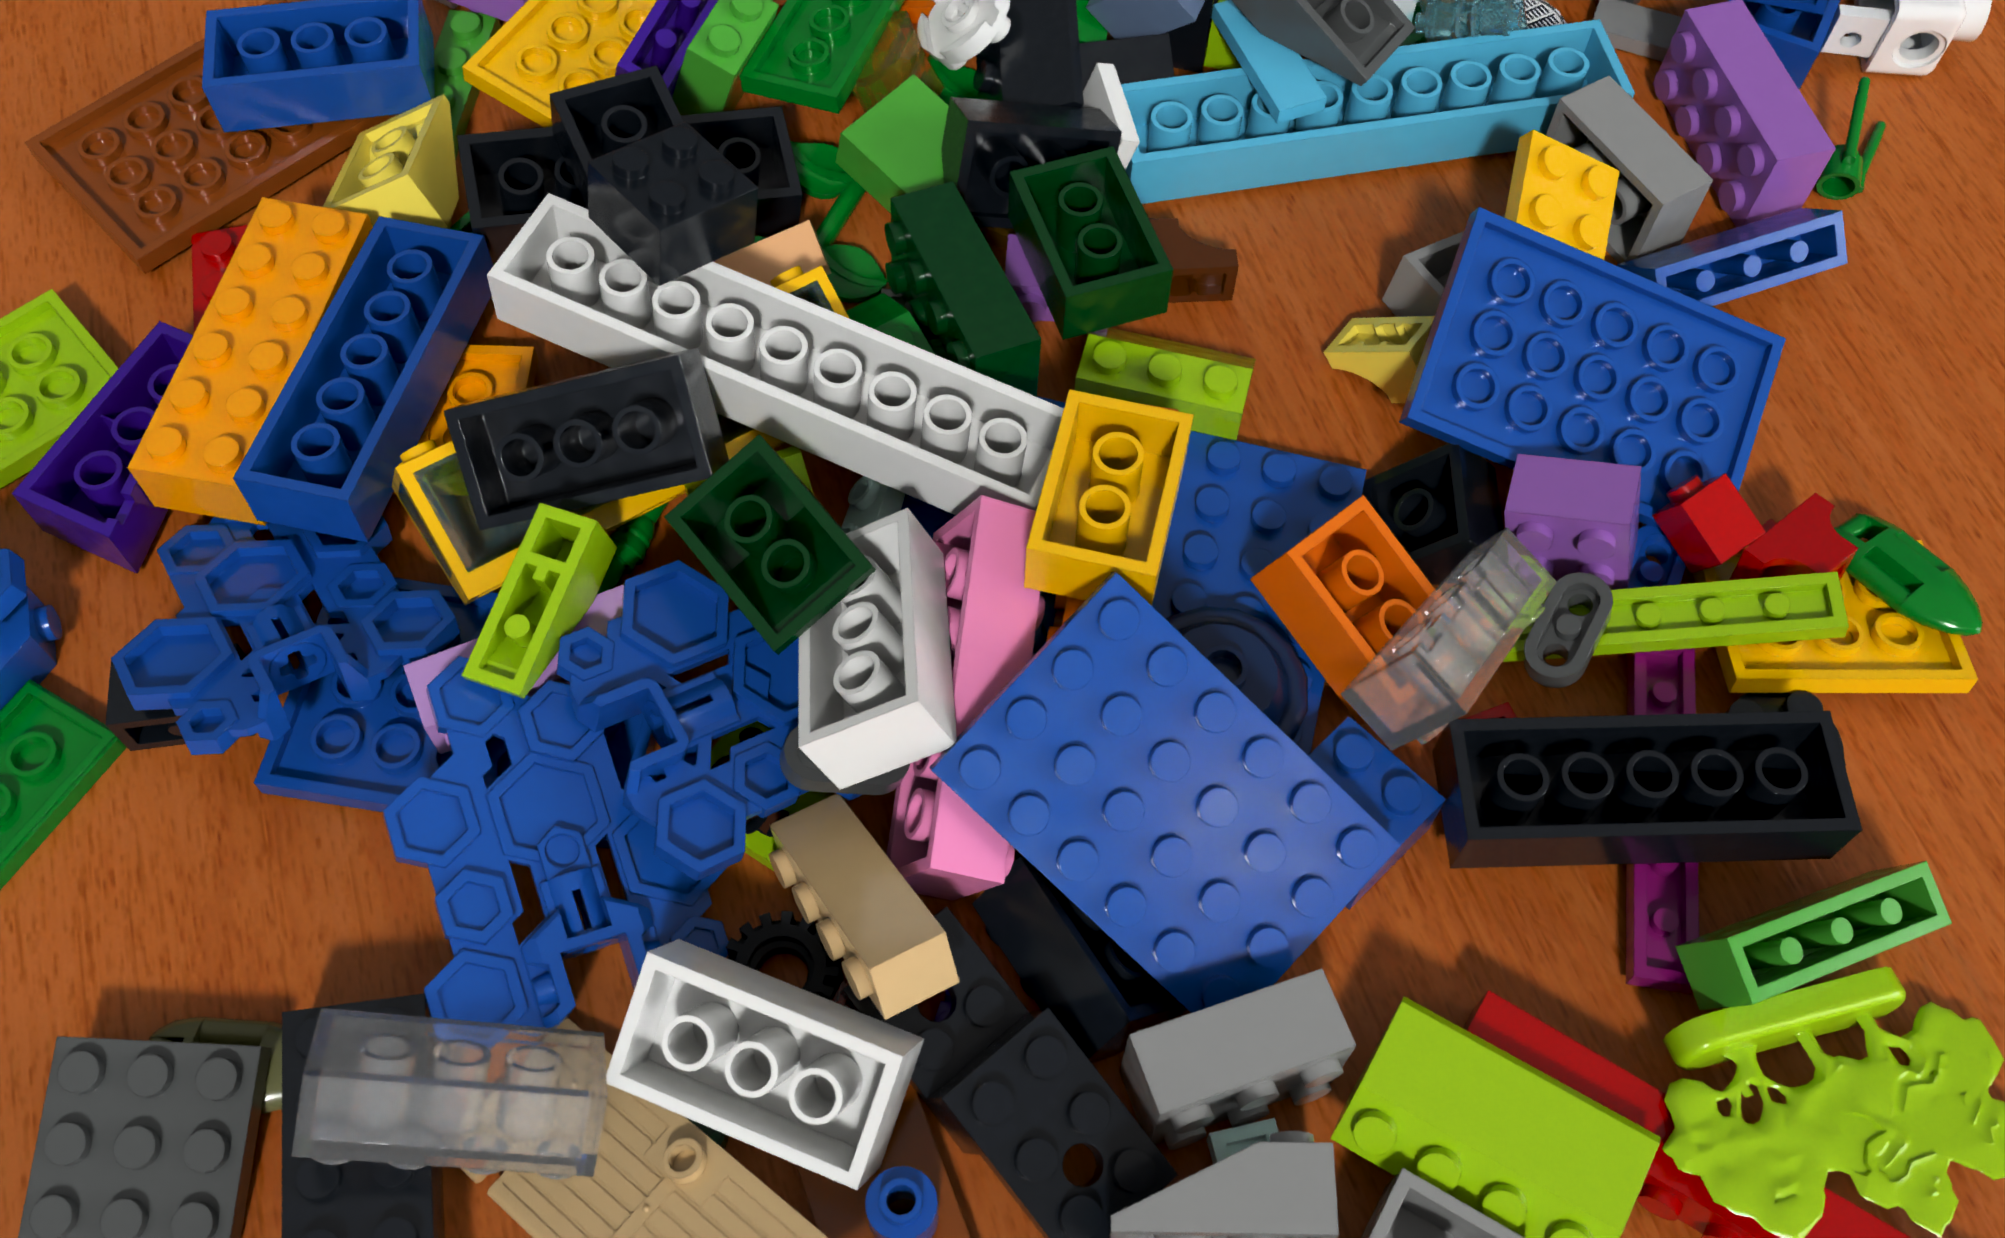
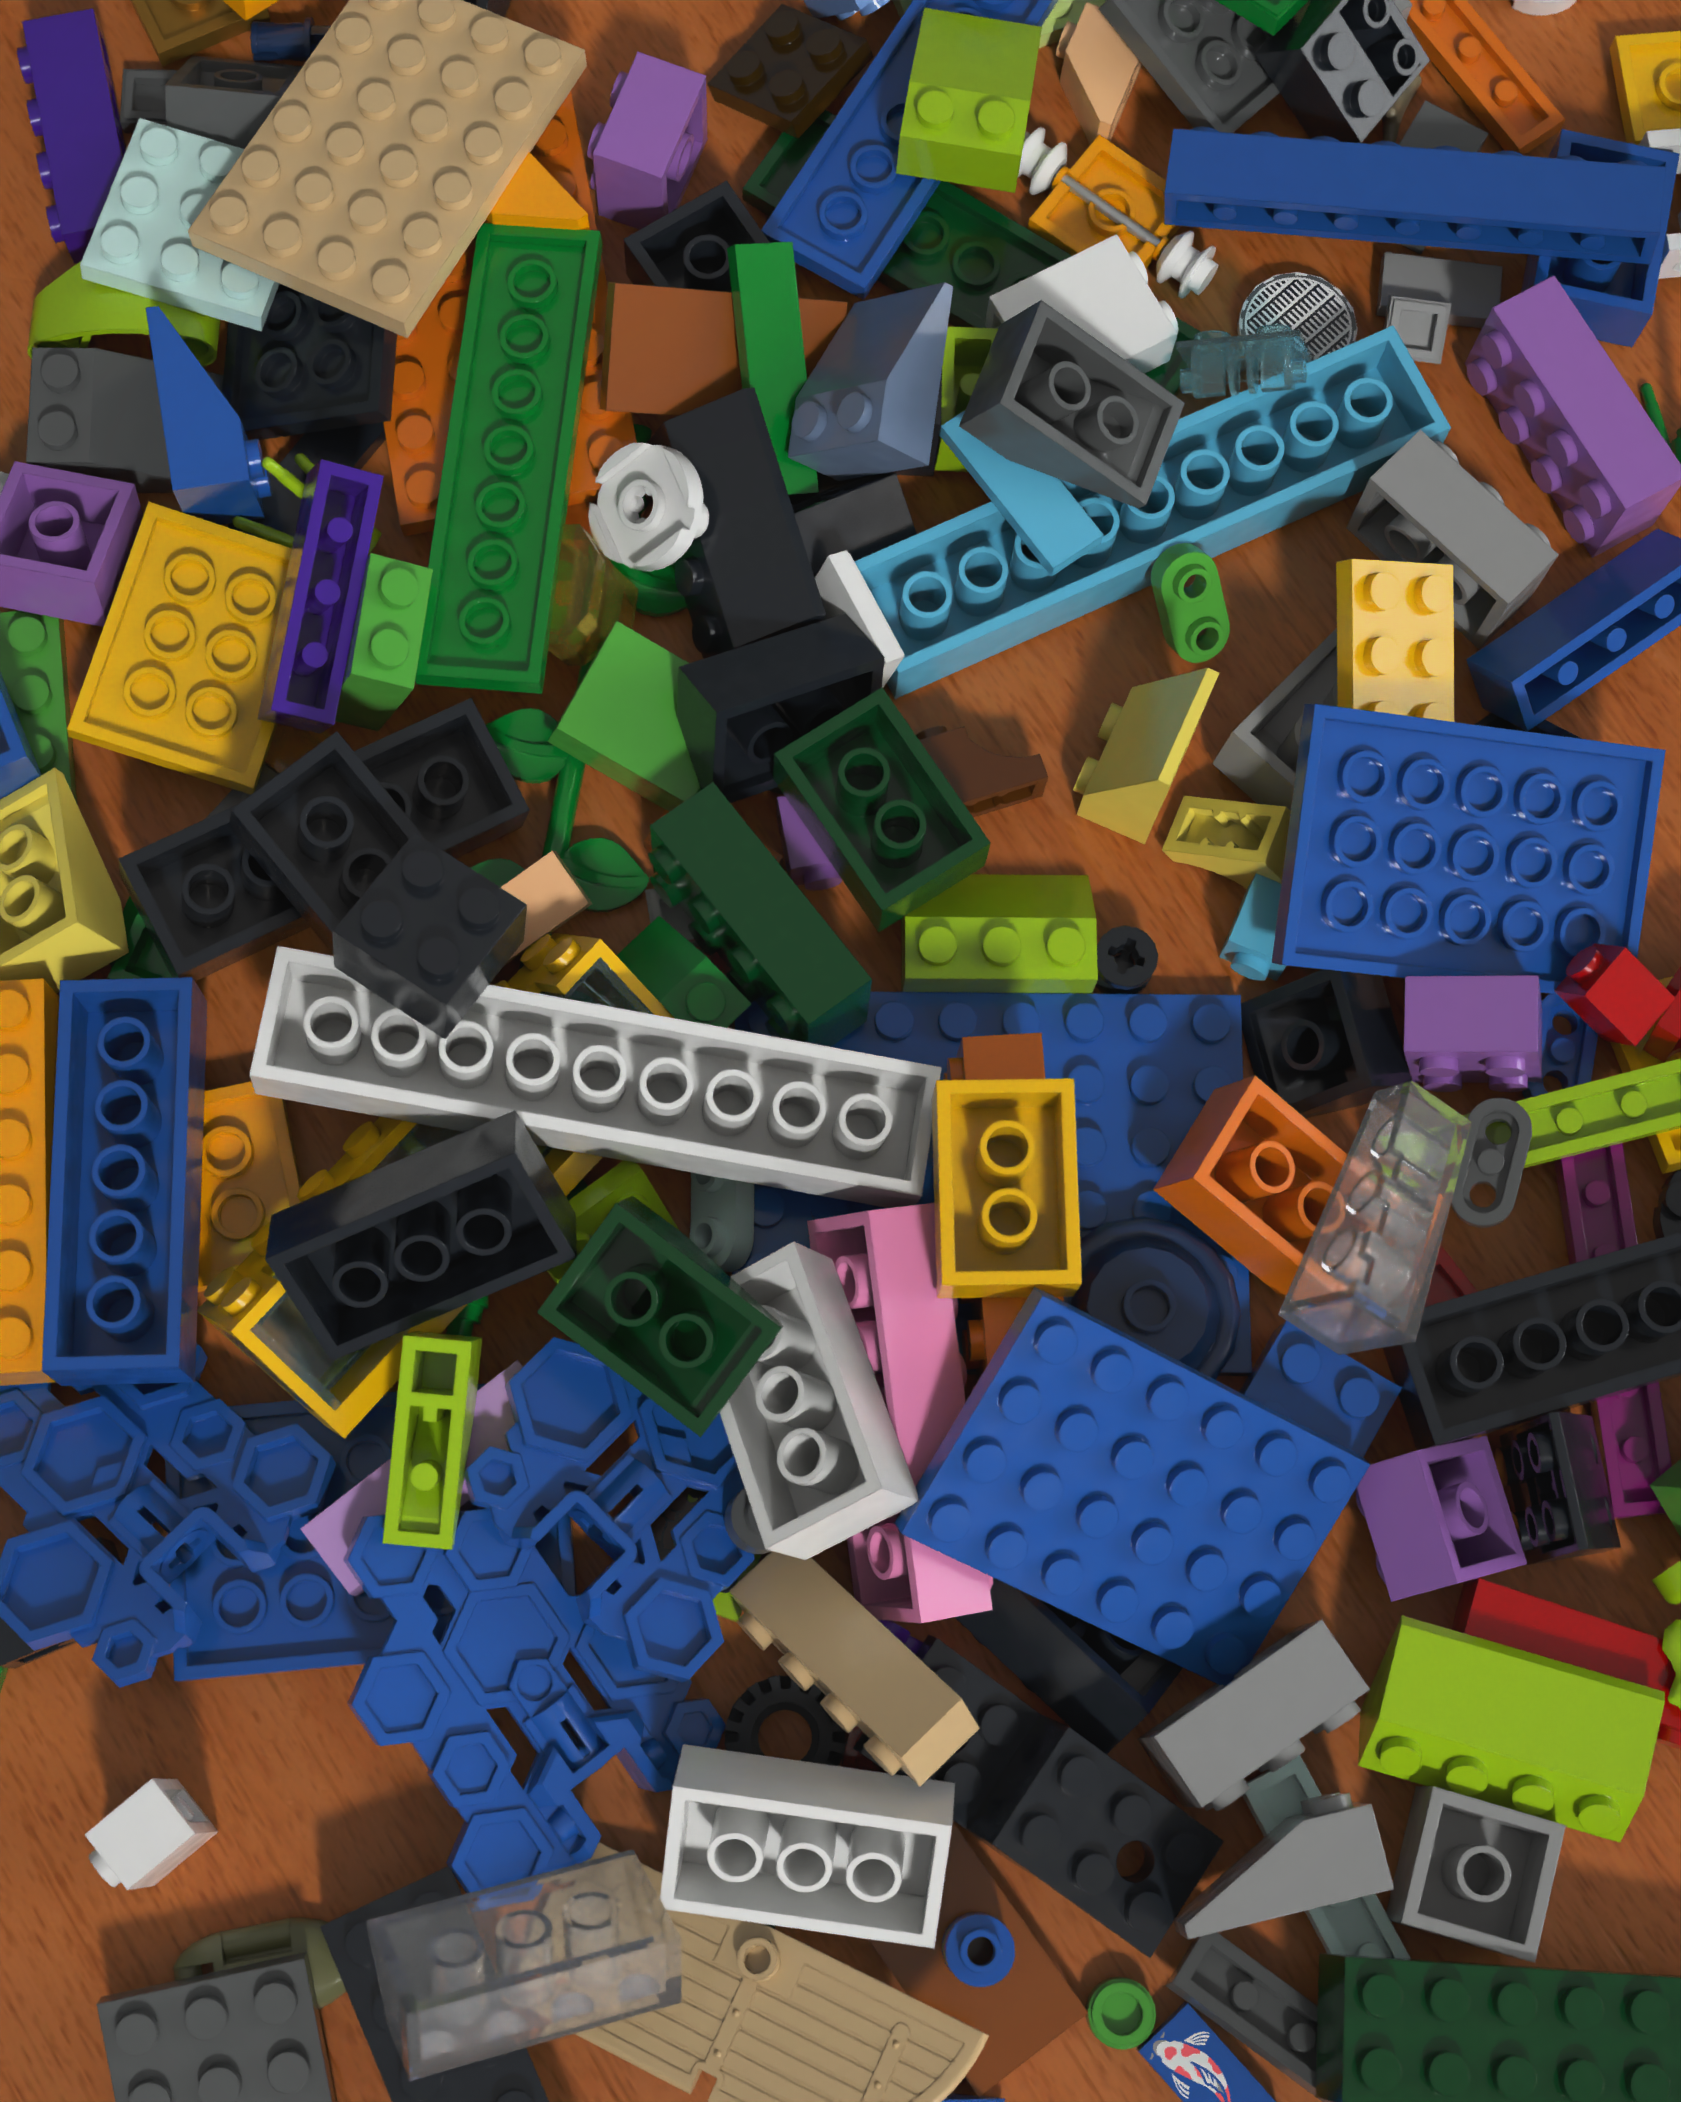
camera: 20 degrees left, 15 degrees up
none -> white brick [85,1778,219,1890]
none -> light yellow slope [1073,668,1219,844]
none -> black wheel [1095,926,1158,994]
none -> bright green plate [1151,543,1230,663]
none -> medium azure brick [1219,873,1287,981]
none -> medium lavender brick [1356,1435,1527,1602]
none -> light grey tile [1383,295,1451,364]
none -> black slope [1495,1411,1621,1565]

